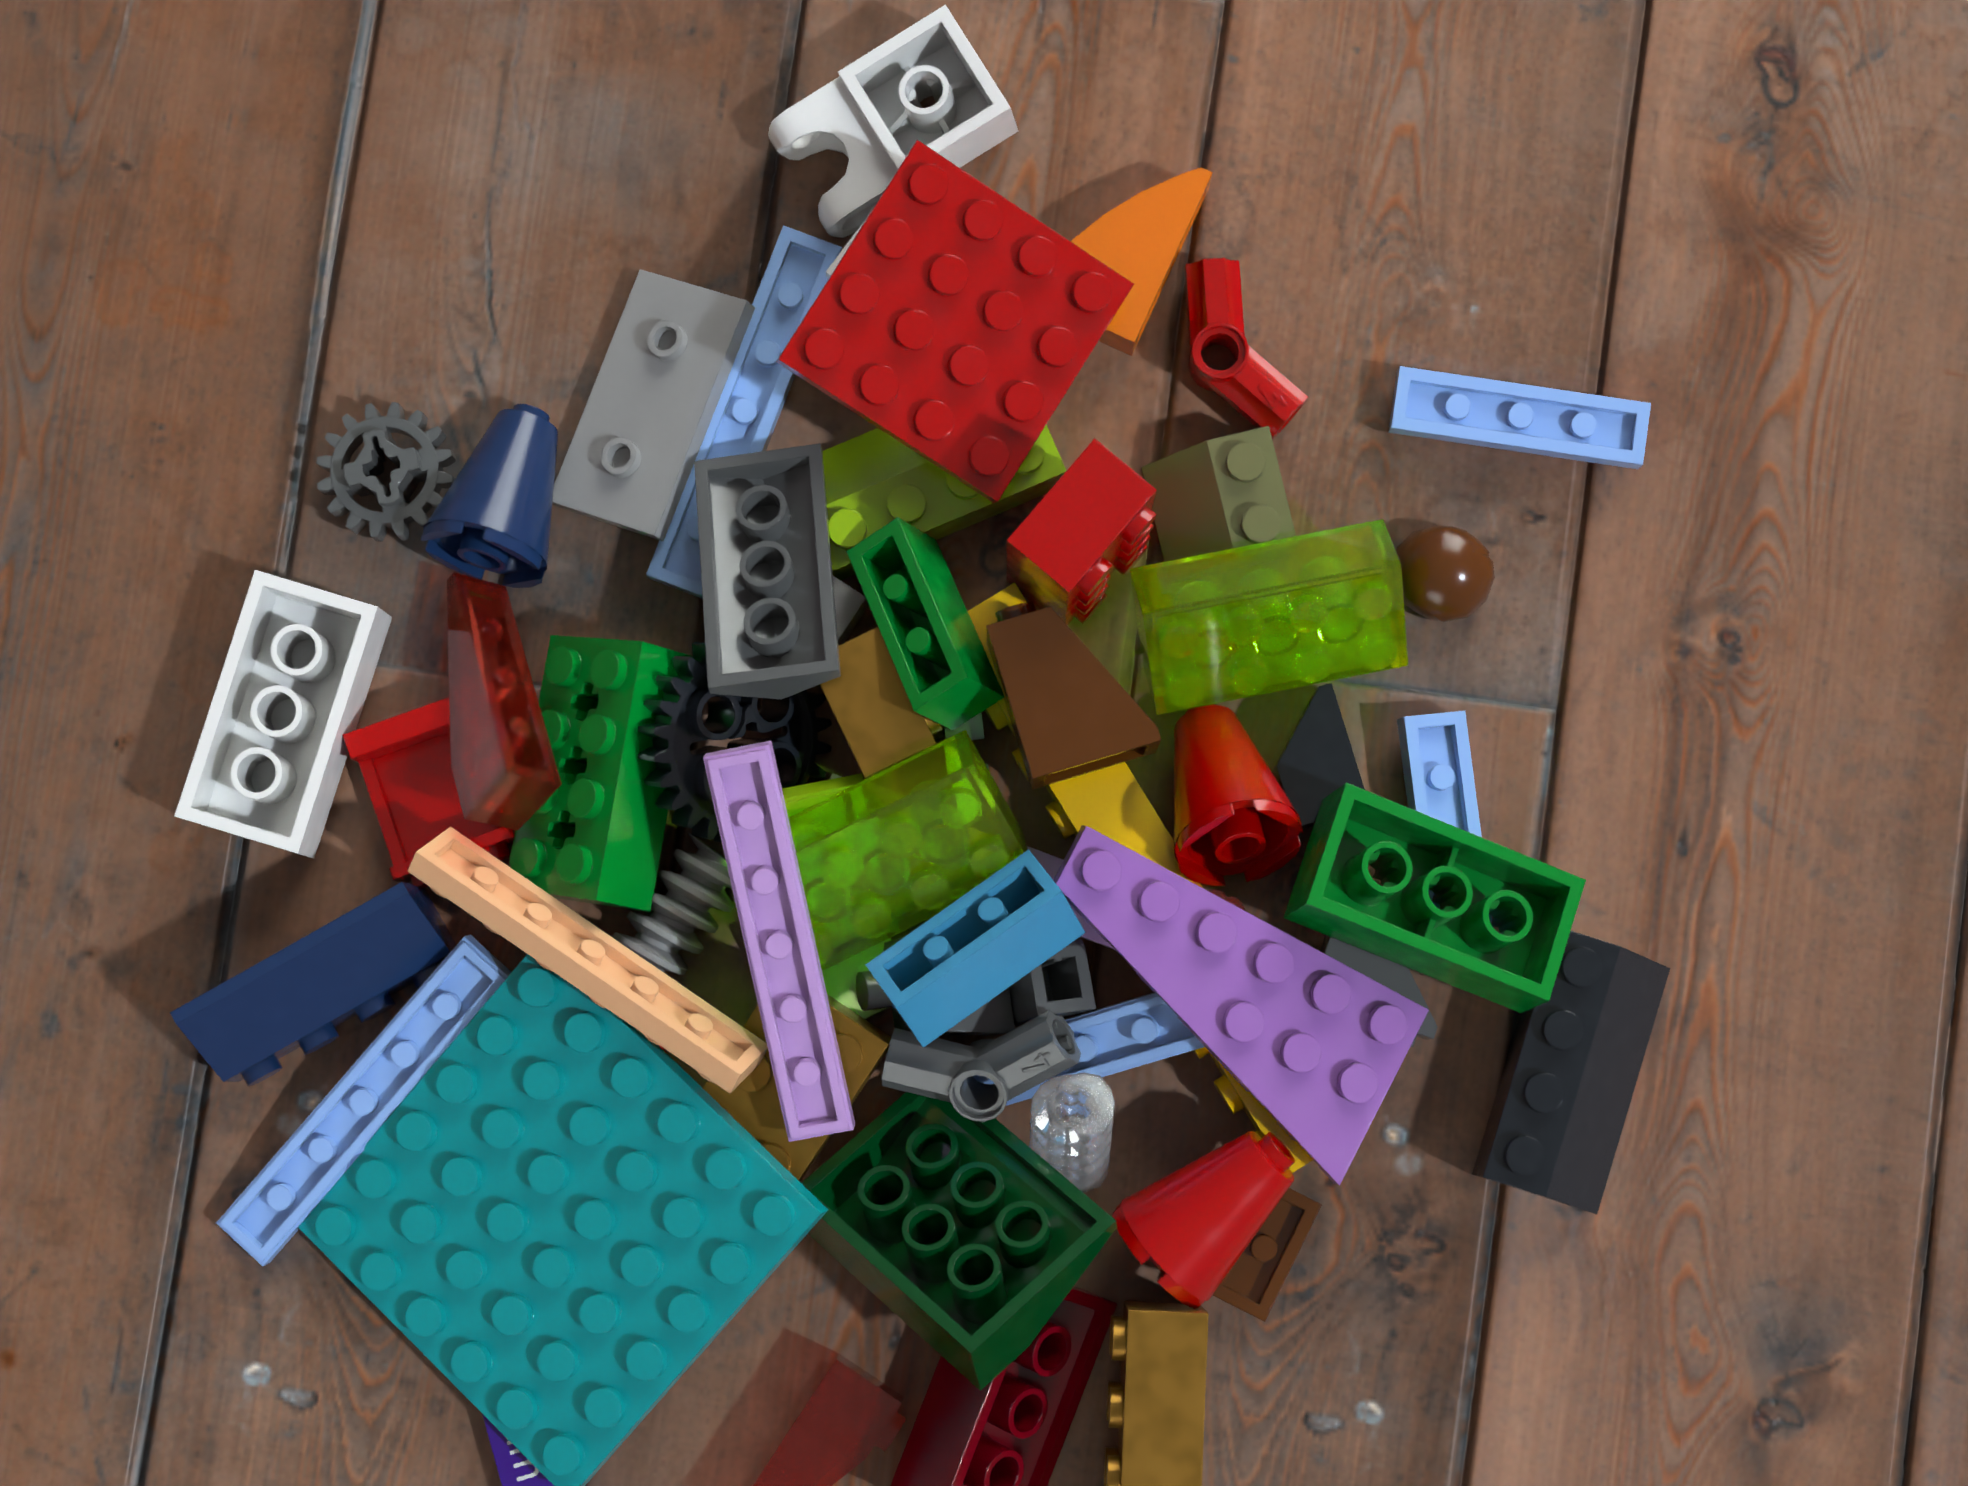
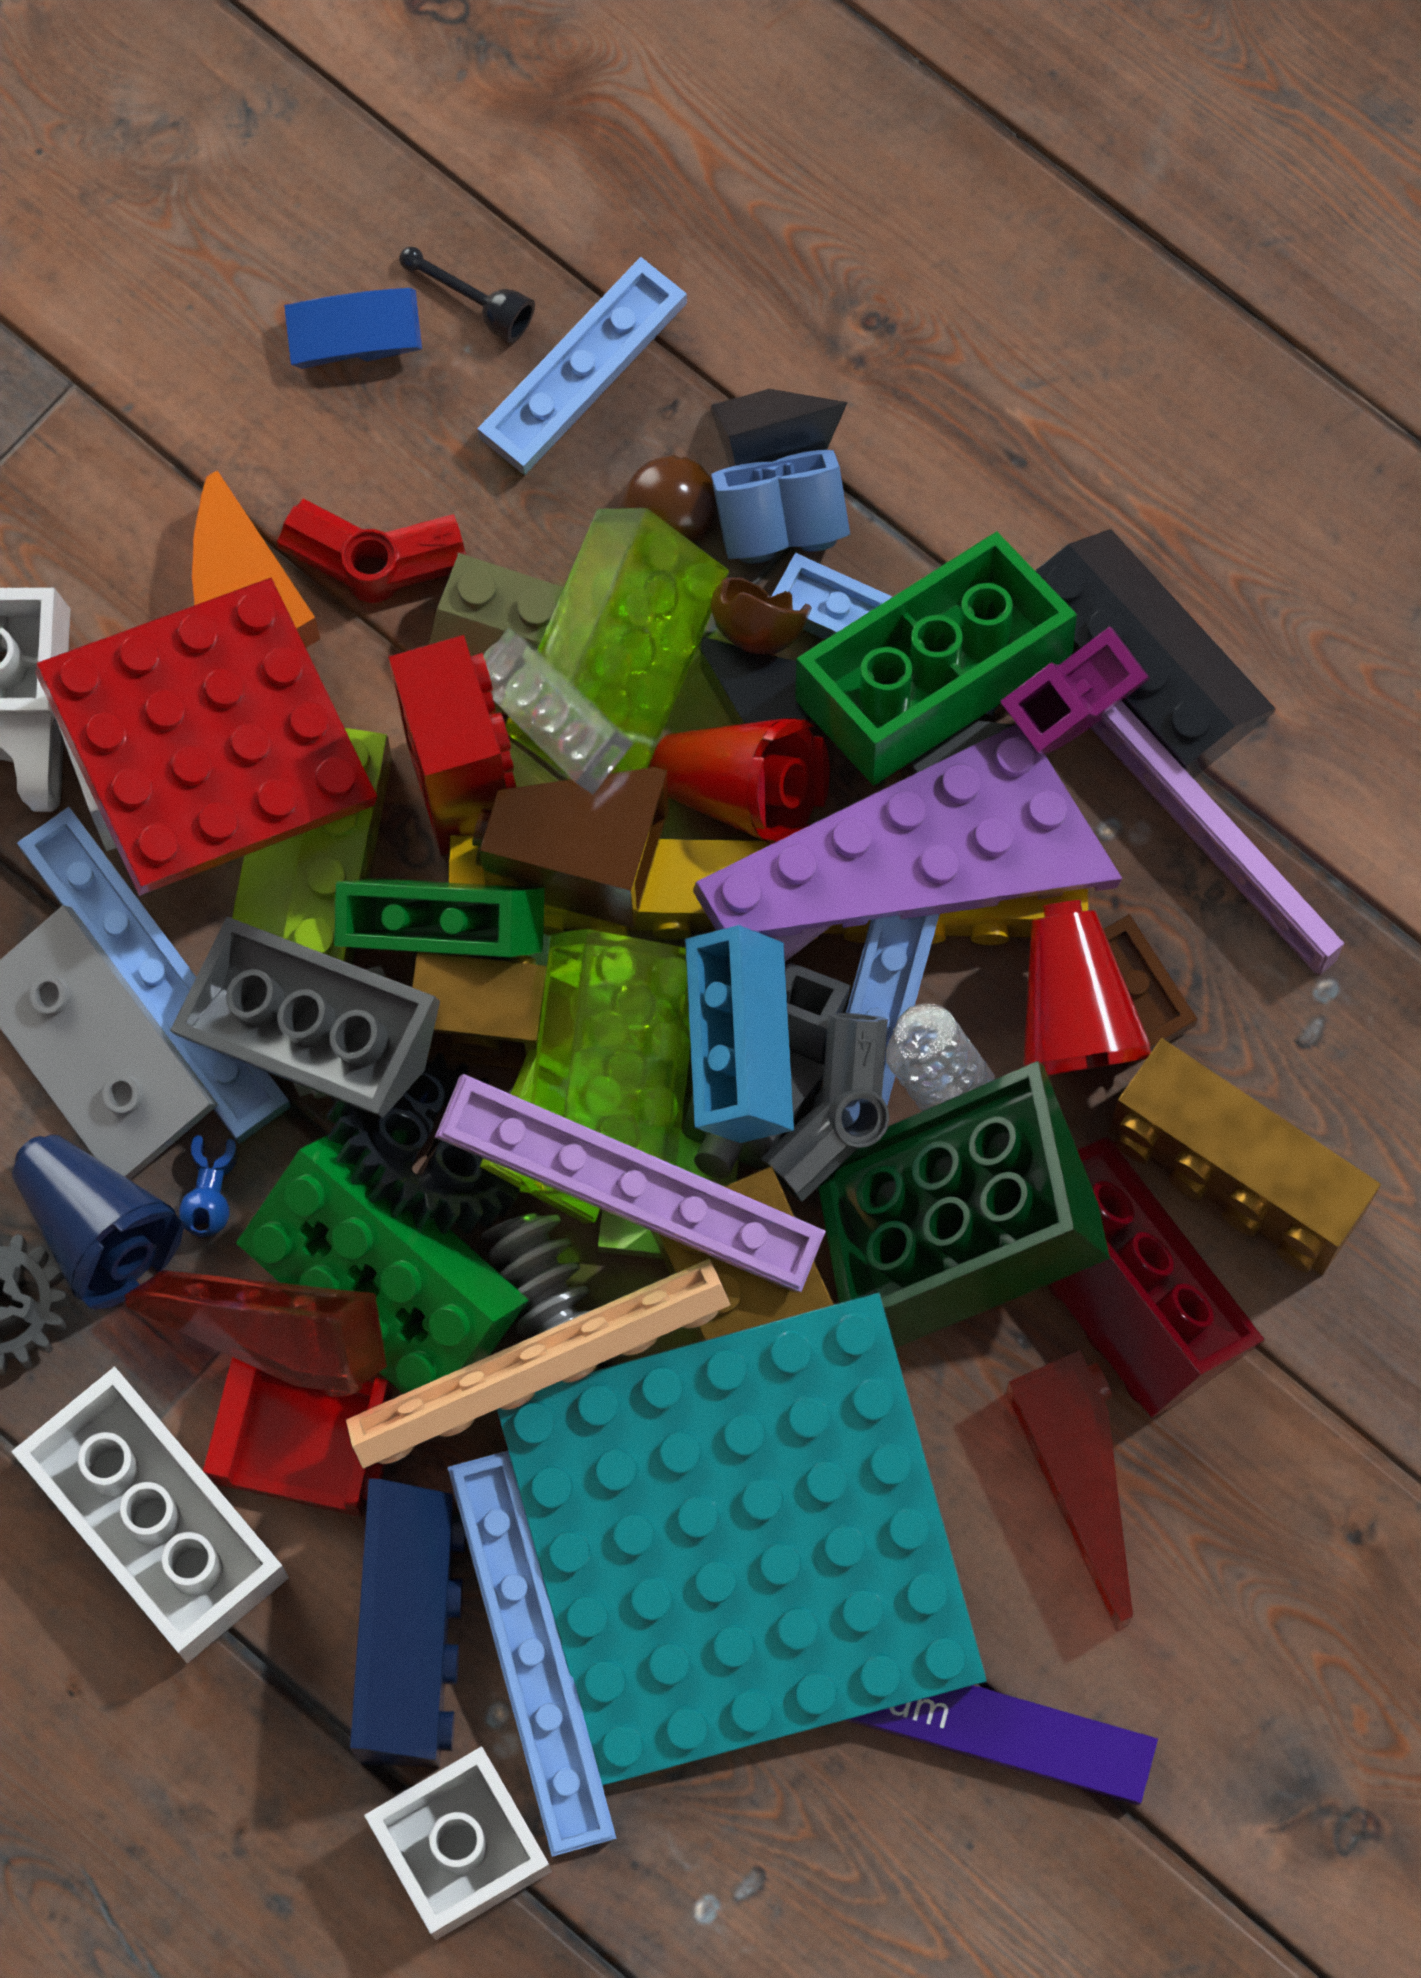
camera: 60 degrees left, 10 degrees down
none -> blue arm [179,1135,238,1238]
none -> blue slope [284,288,422,369]
none -> white brick [364,1746,552,1940]
none -> black hinge [399,246,535,343]
none -> clear plate [483,628,633,794]
none -> black slope [711,388,848,467]
none -> medium blue brick [711,450,850,563]
none -> reddish brown hair [711,577,812,655]
none -> magenta brick [1000,626,1150,754]
none -> lavender tile [1091,701,1344,975]

